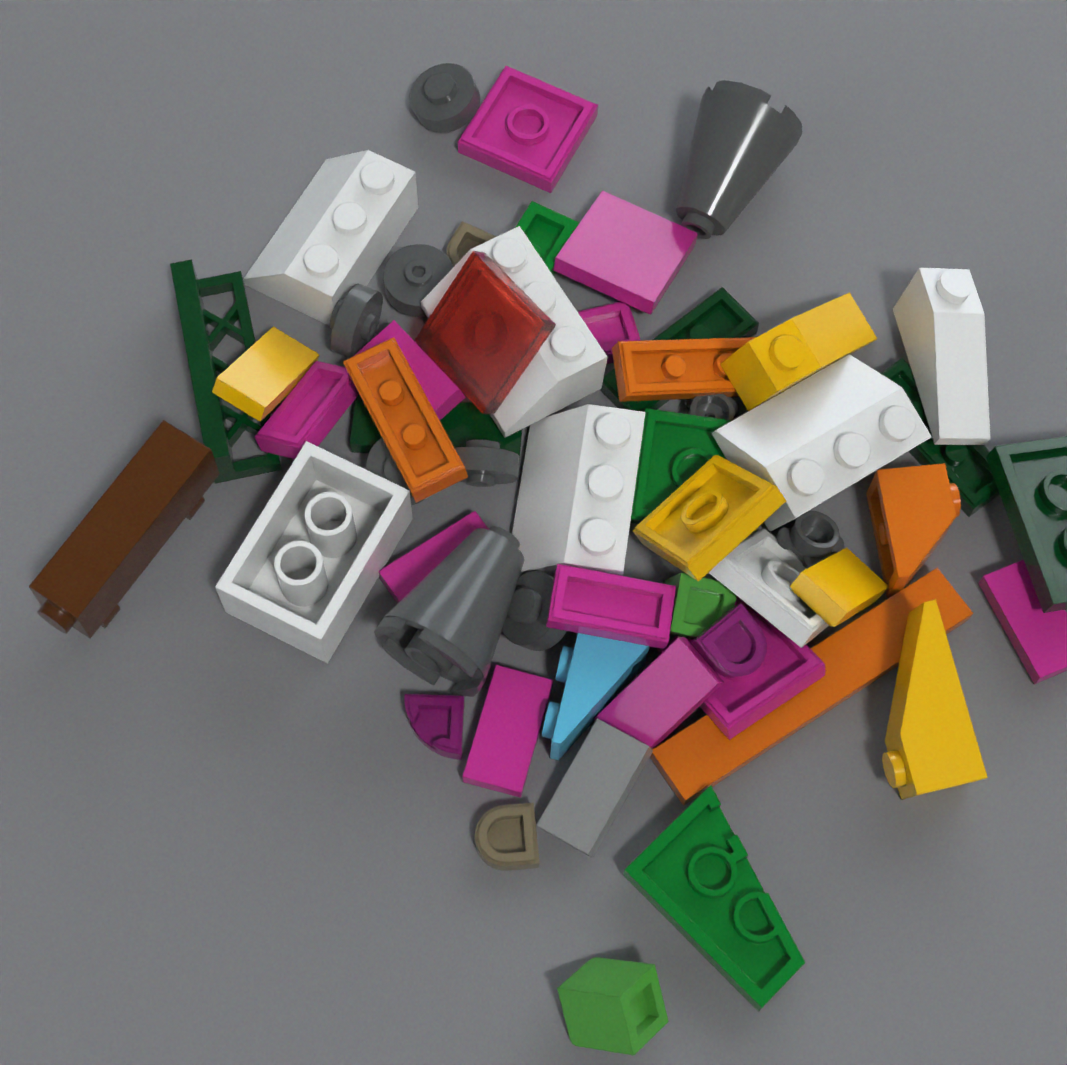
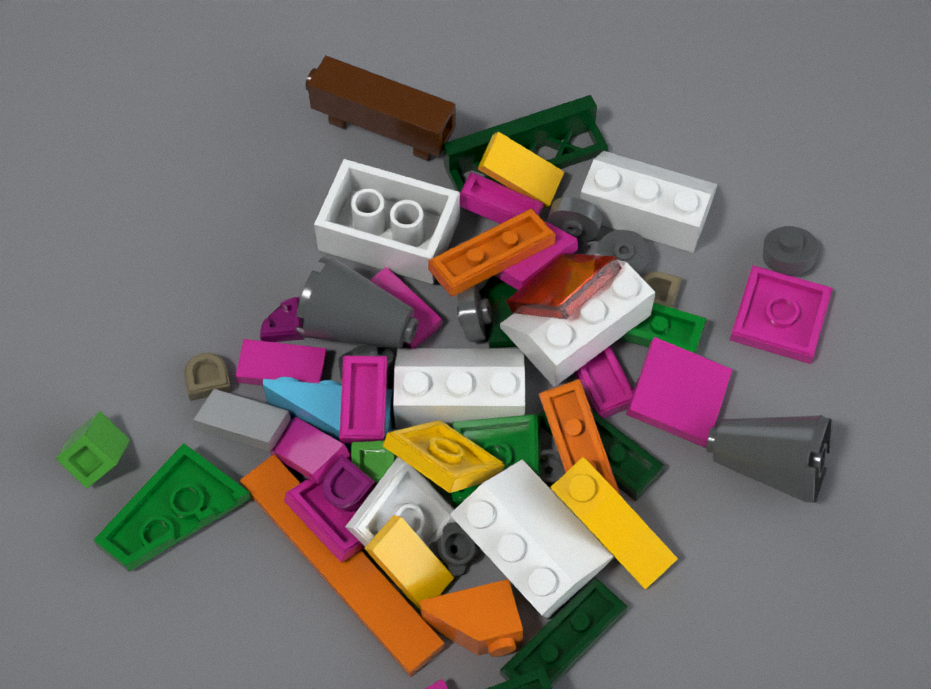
camera: 85 degrees right, 5 degrees down
yellow slope [882,599,988,800] -> none
white slope [893,268,990,445] -> none

